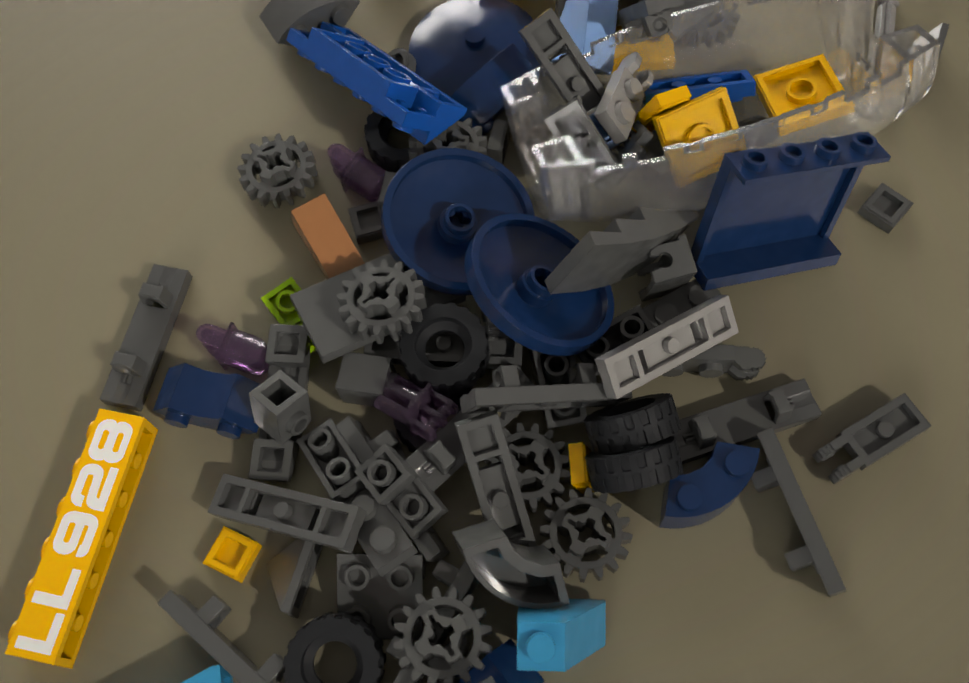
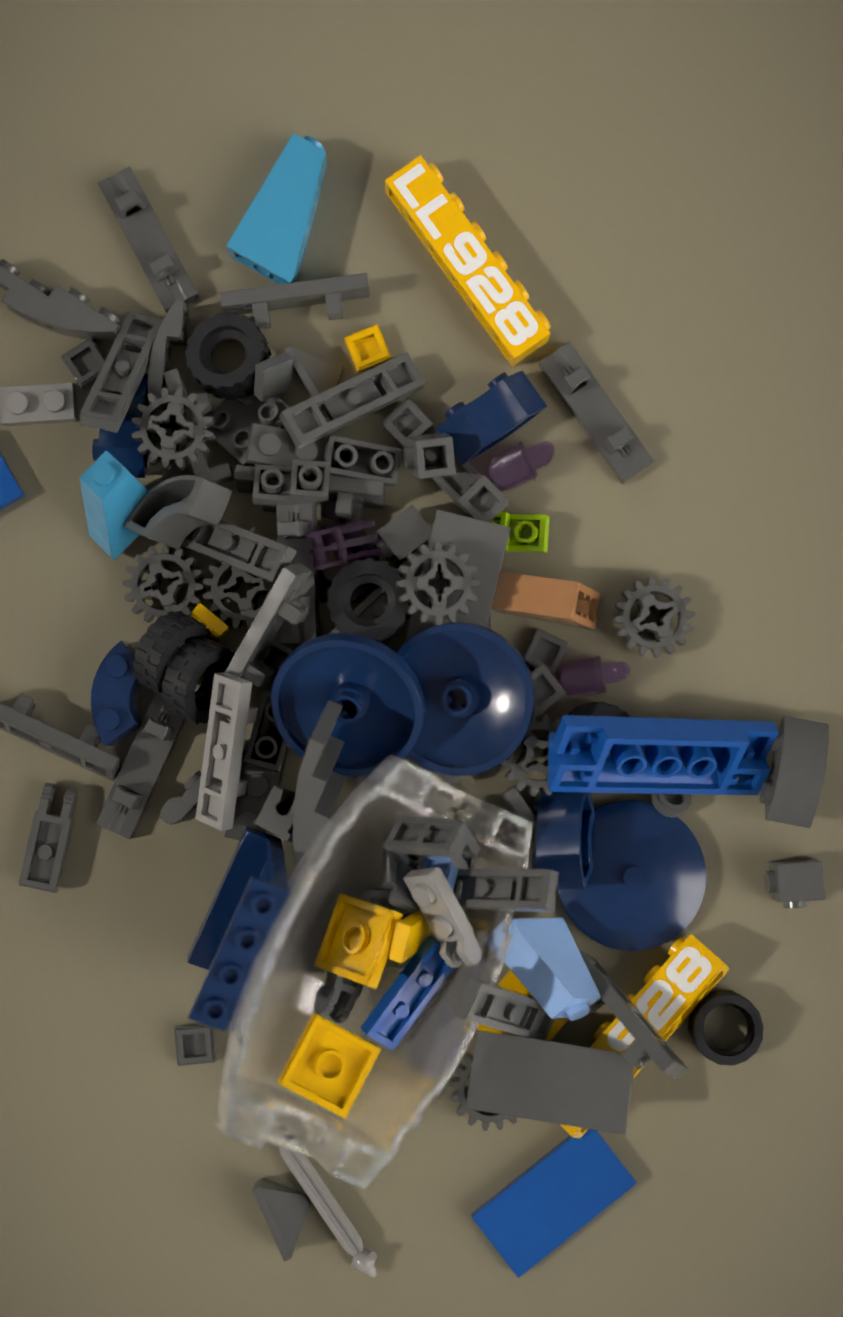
camera: 125 degrees right, 20 degrees up
none -> dark grey tile [254,352,293,401]

